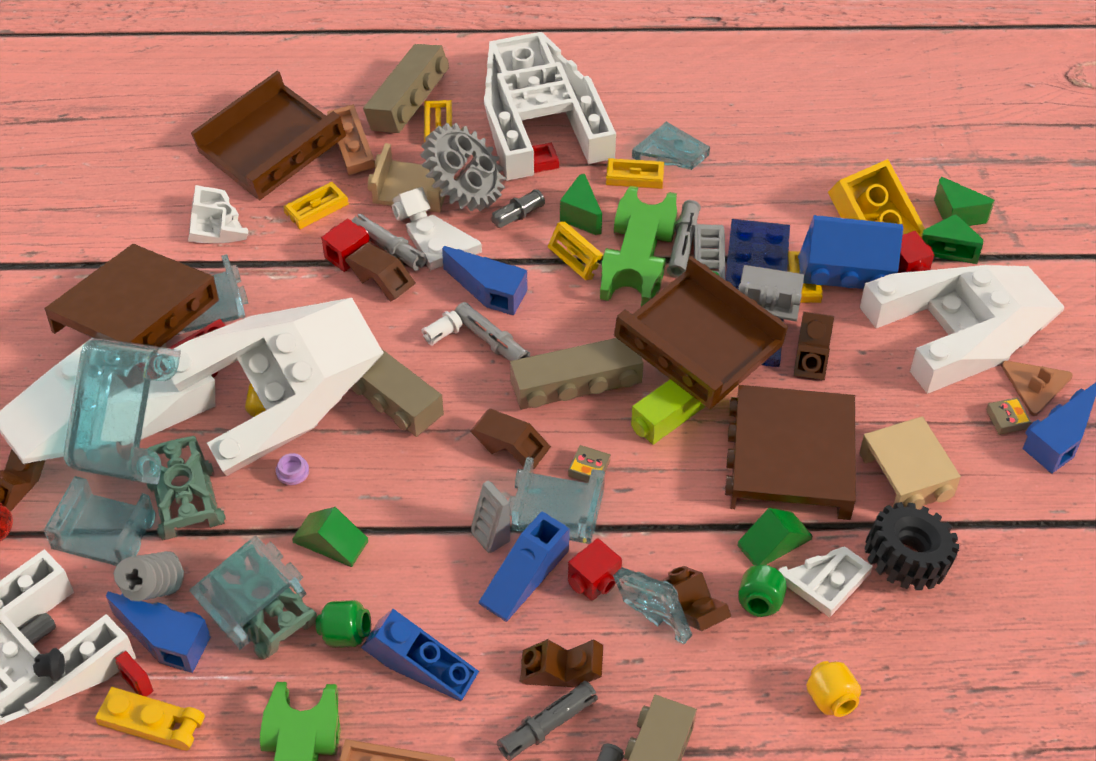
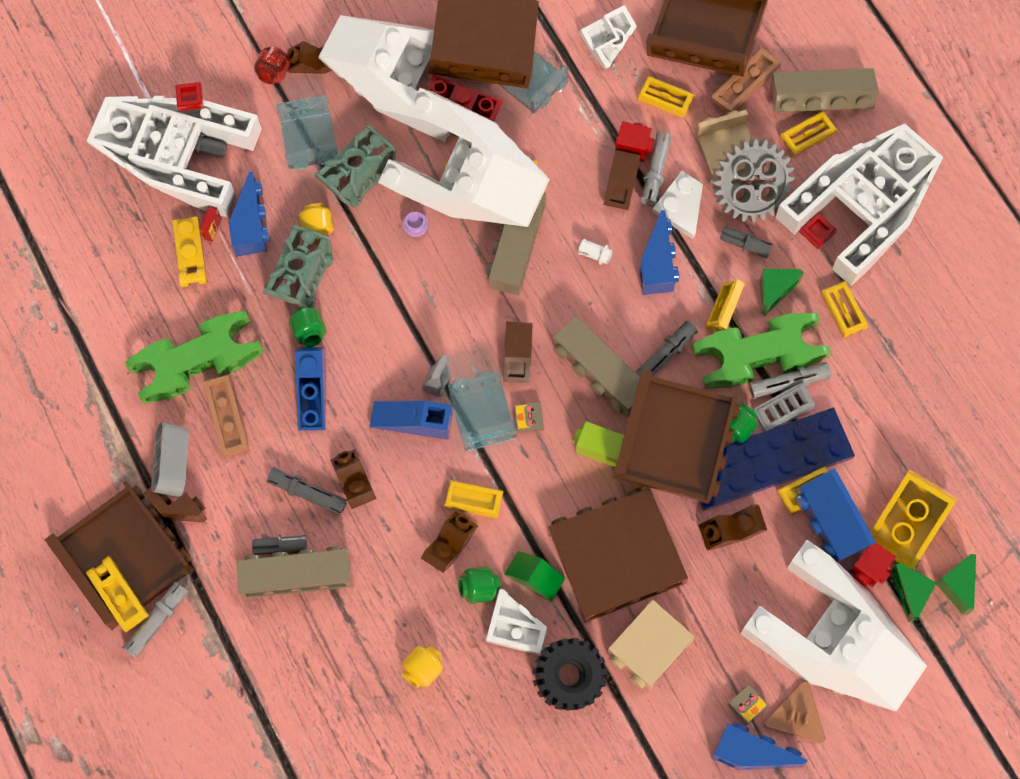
camera: 65 degrees right, 20 degrees up
black piece [33,648,65,681] -> none
clear light blue windscreen [63,338,181,485] -> none
light grey piece [113,551,184,601] -> none
clear light blue panel [189,535,307,650] -> none
green slope [292,507,368,567] -> none
white plate [392,187,431,222] -> none
light grey pin [455,302,530,361] -> none
red brick [568,538,622,601] -> none
clear light blue wing [613,567,692,644] -> none
clear light blue wing [632,121,710,170] -> none
light grey hinge [739,265,804,321] -> none
none -> yellow head [298,203,334,243]
none -> yellow tile [444,480,503,519]
none -> dark grey pin [635,320,698,377]

